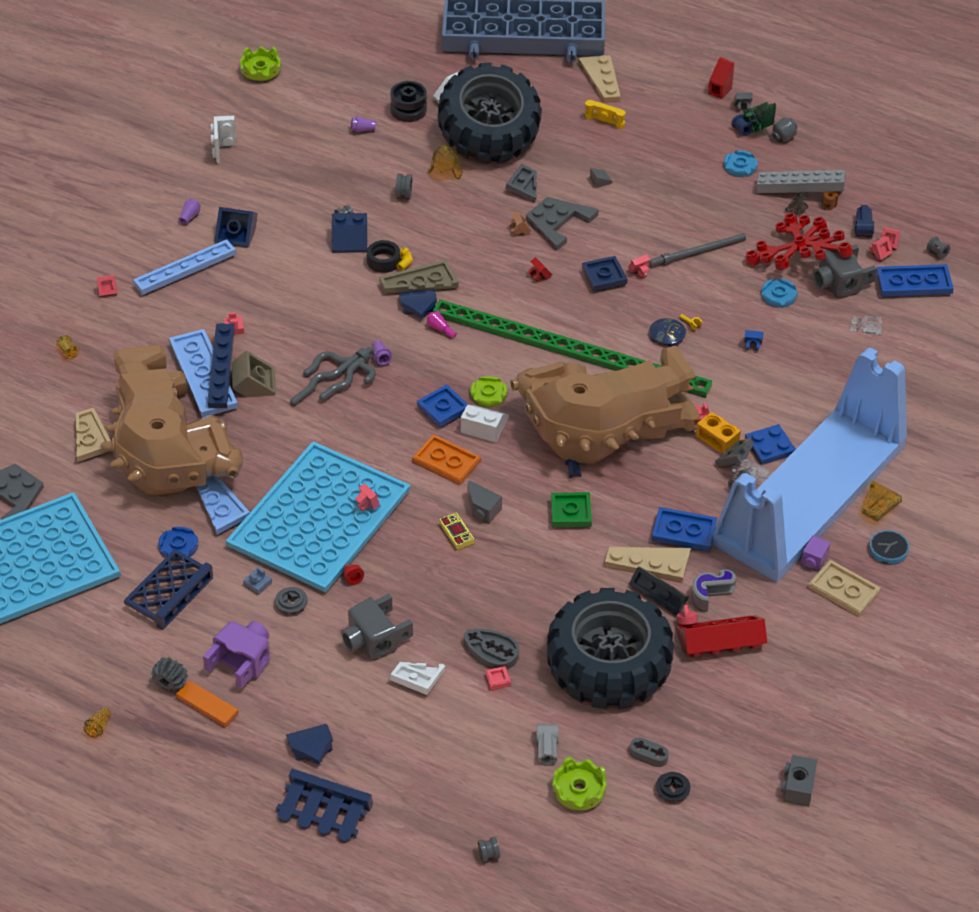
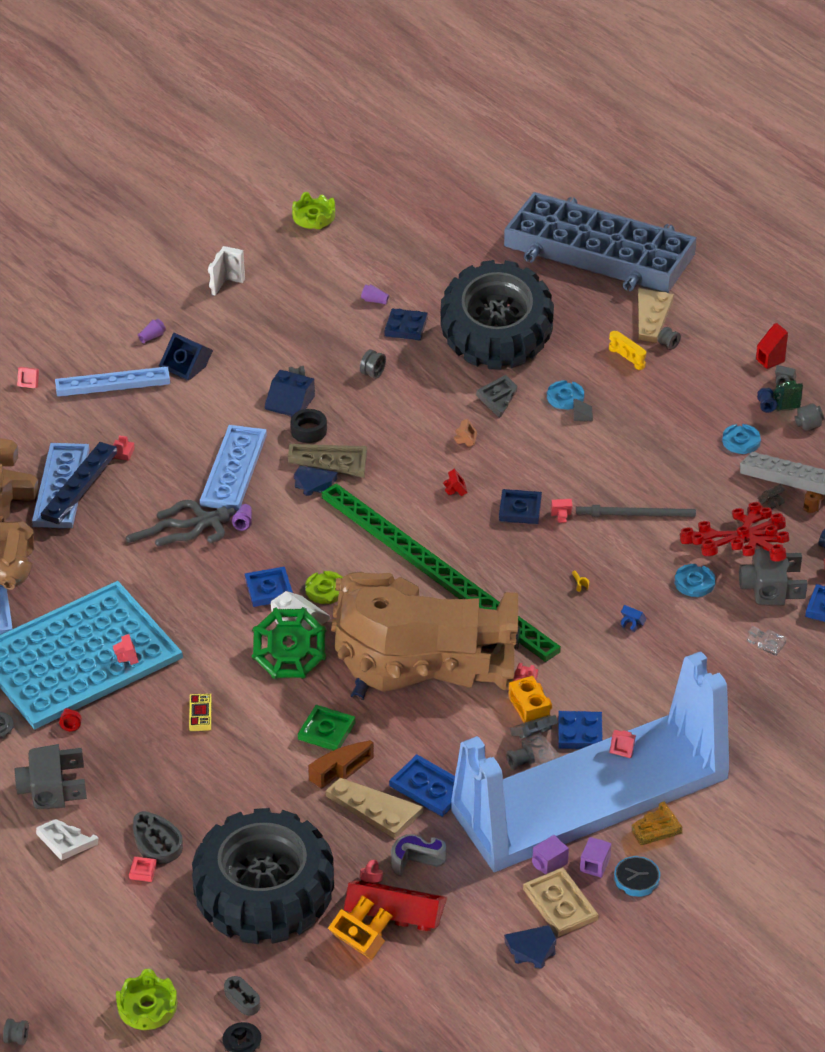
camera: 25 degrees right, 5 degrees down
dark tan slope [232,350,276,397] -> none
black wheel [390,81,427,122] -> none
yellow arm [397,247,413,271] -> none
orange tile [412,434,481,485] -> none
clear yellow helmet [427,145,463,180] -> none
dark pink cone [427,311,457,339] -> none
dark grey slope [467,480,502,524] -> none
dark grey wing [526,197,599,251] -> none
light grey piece [537,724,558,765] -> none
black plate [629,566,689,614] -> none
dark blue dish [649,318,686,347] -> none
none -> light blue plate [200,425,267,511]
none -> green plate [251,607,327,680]
none -> dark orange slope [308,740,374,789]
none -> light orange brick [328,896,393,960]
none -> dark blue plate [384,308,428,341]
none -> dark blue slope [504,925,557,969]
none -> dark azure tile [547,380,584,410]
none -> medium lavender brick [580,837,611,878]
none -> coral tile [609,730,636,758]
none -> dark grey wheel [658,327,681,350]

